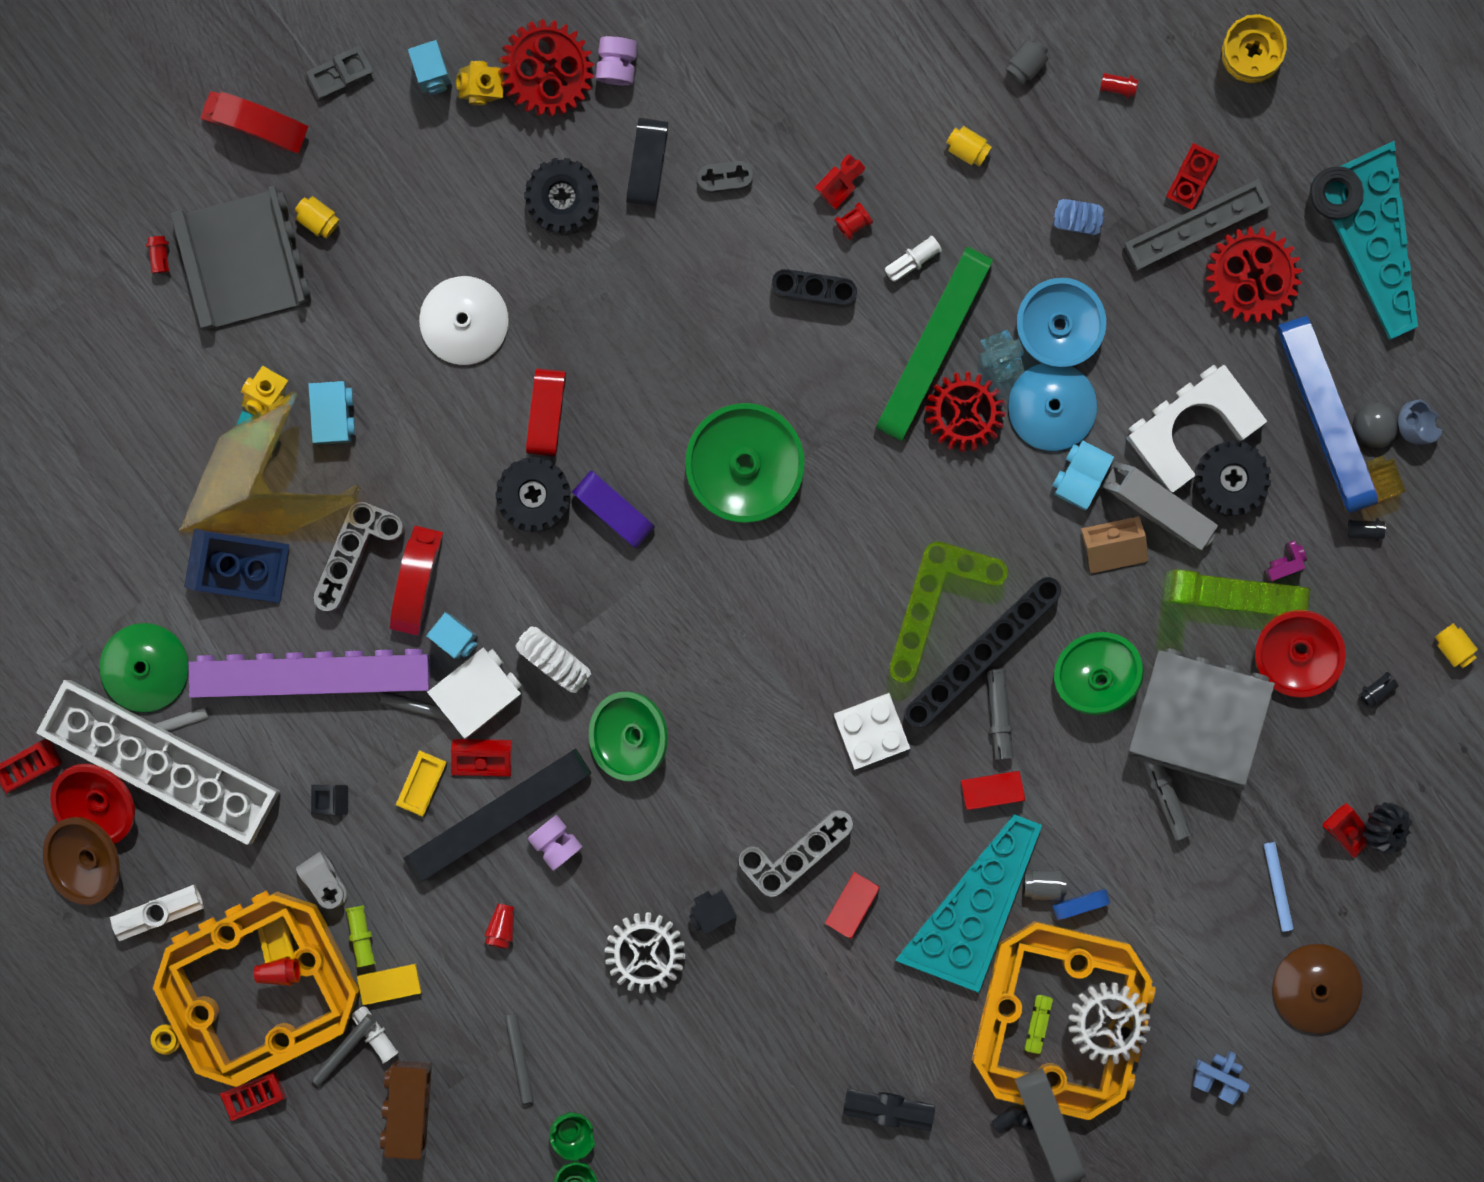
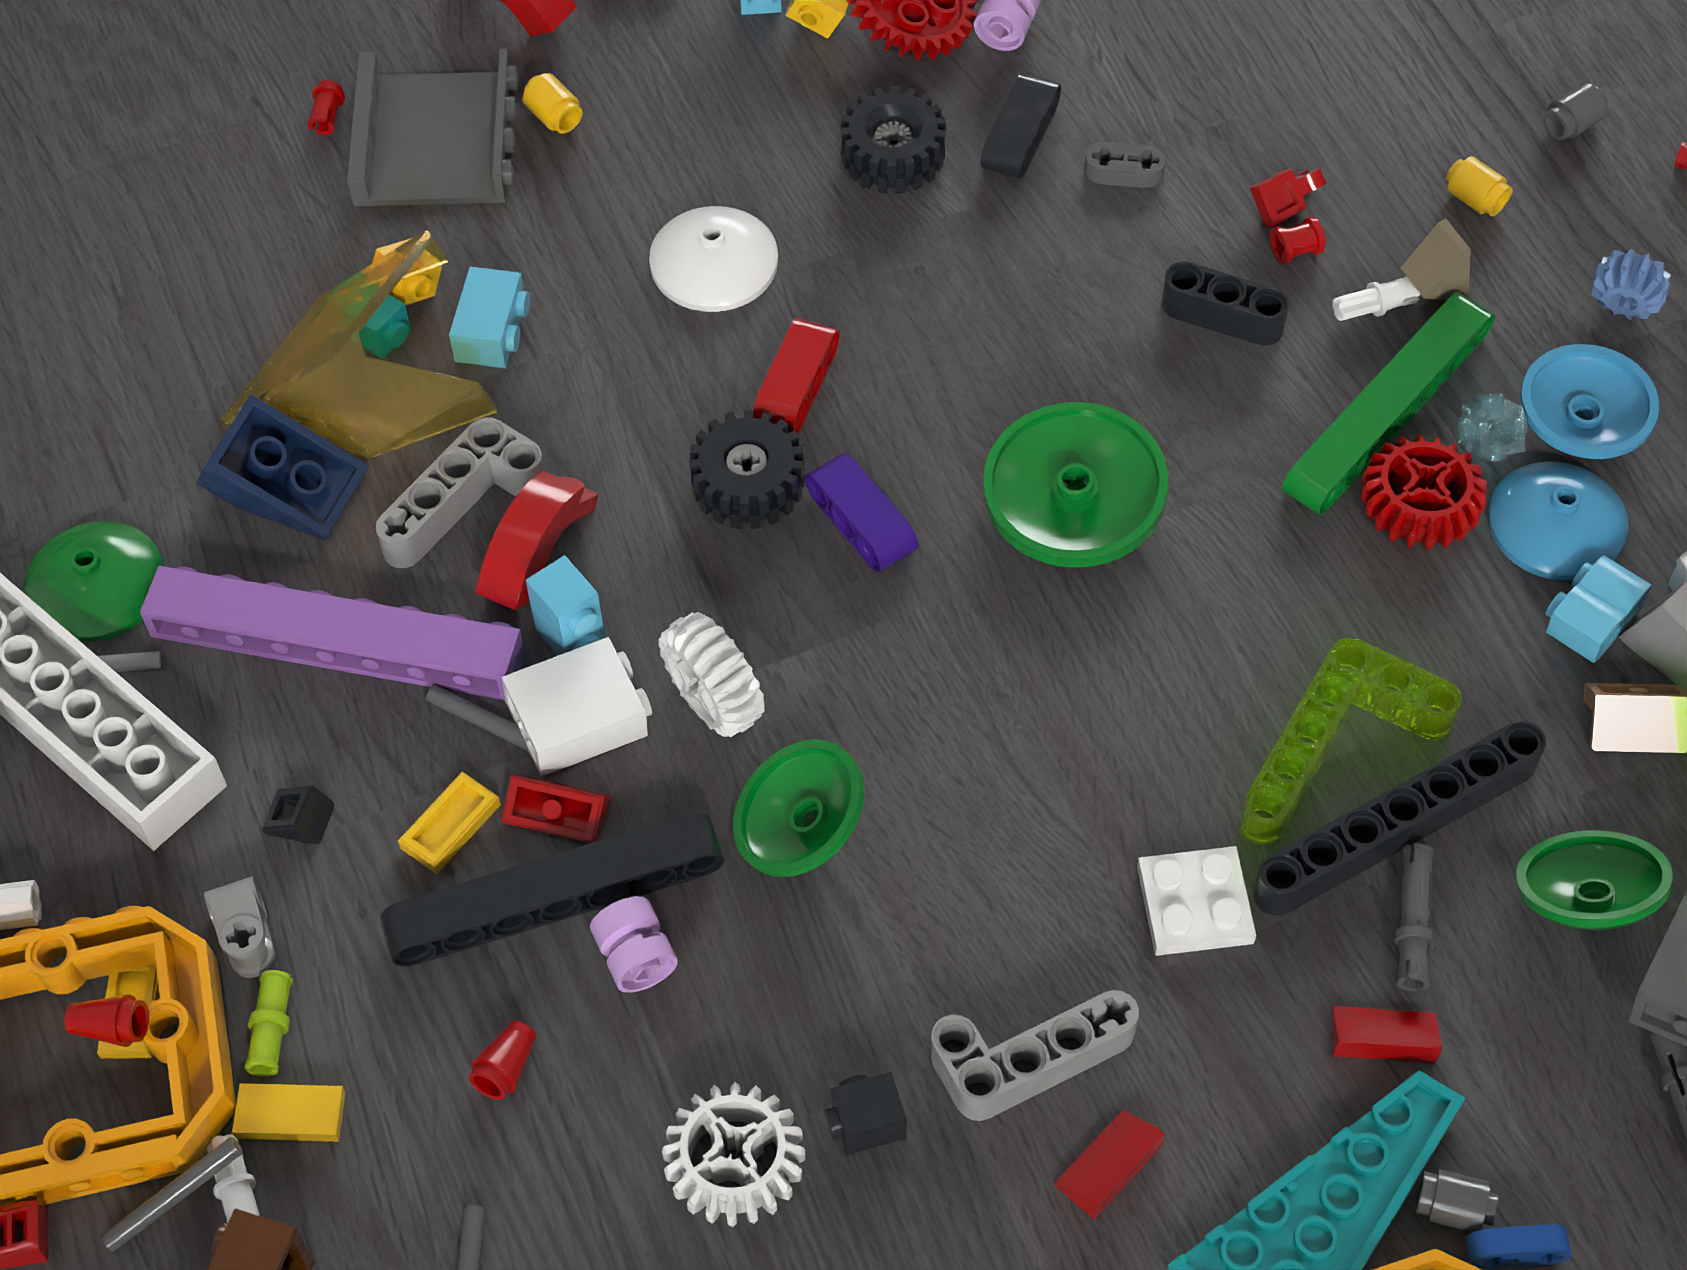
camera: 10 degrees right, 30 degrees down
none -> dark tan slope [1401,218,1471,301]

